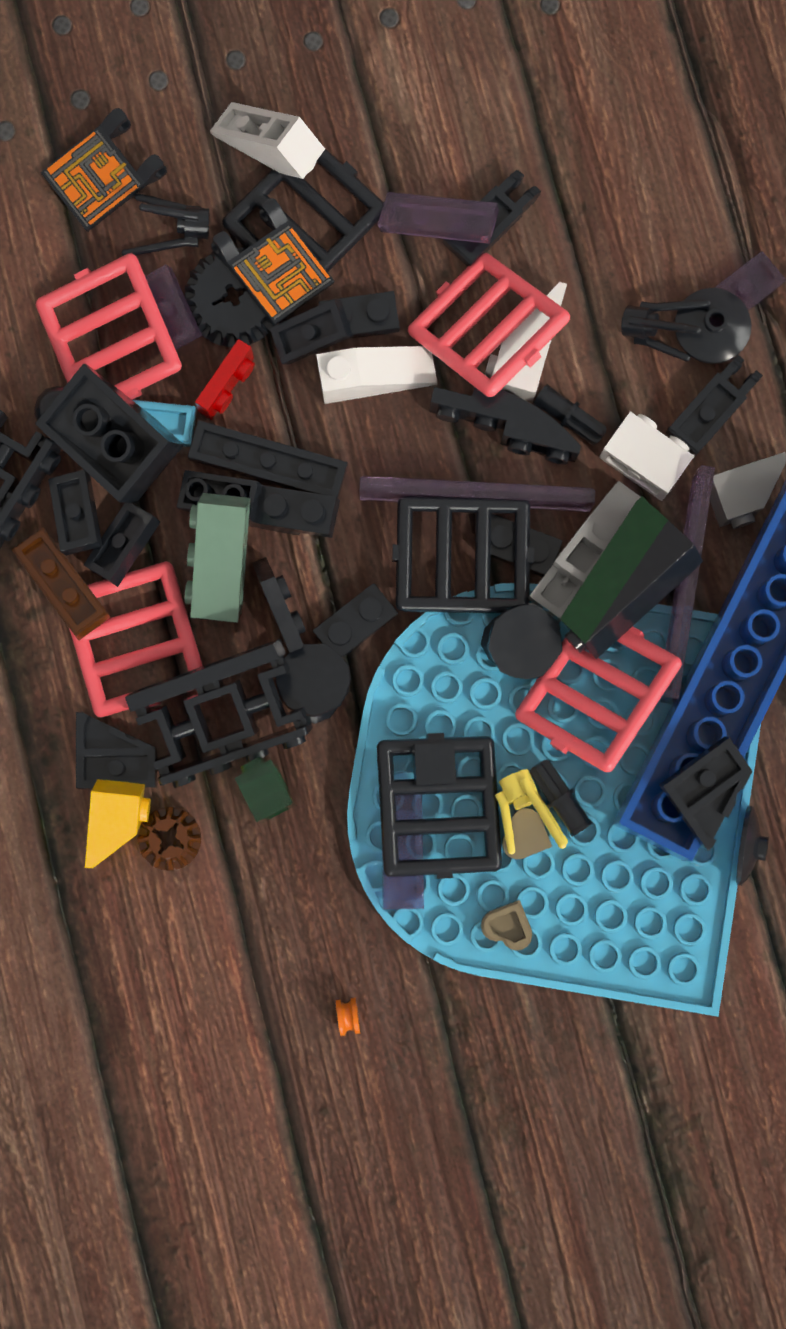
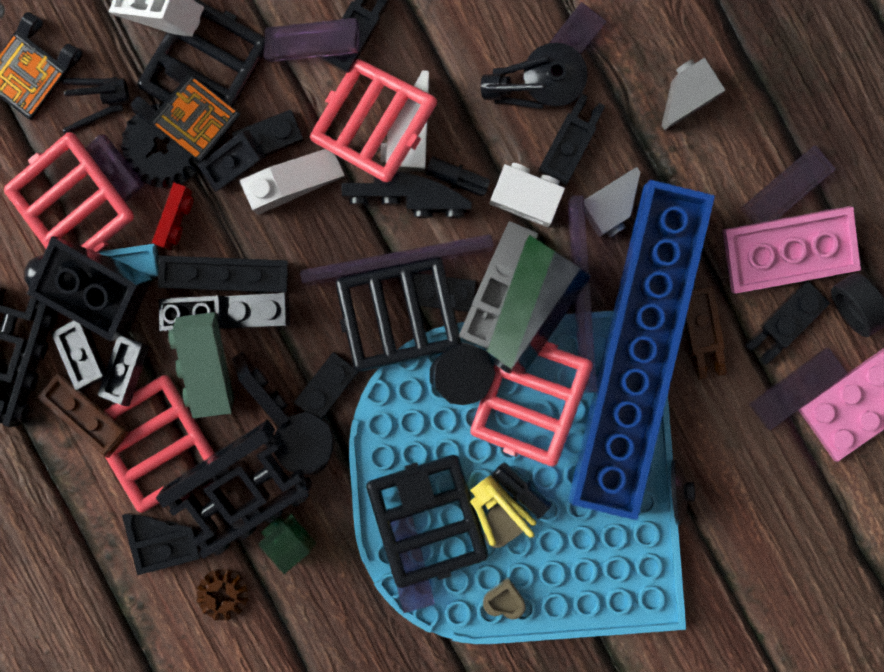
camera: 10 degrees left, 5 degrees up
yellow slope [85,779,151,868] -> none
black wing [659,736,753,851] -> none

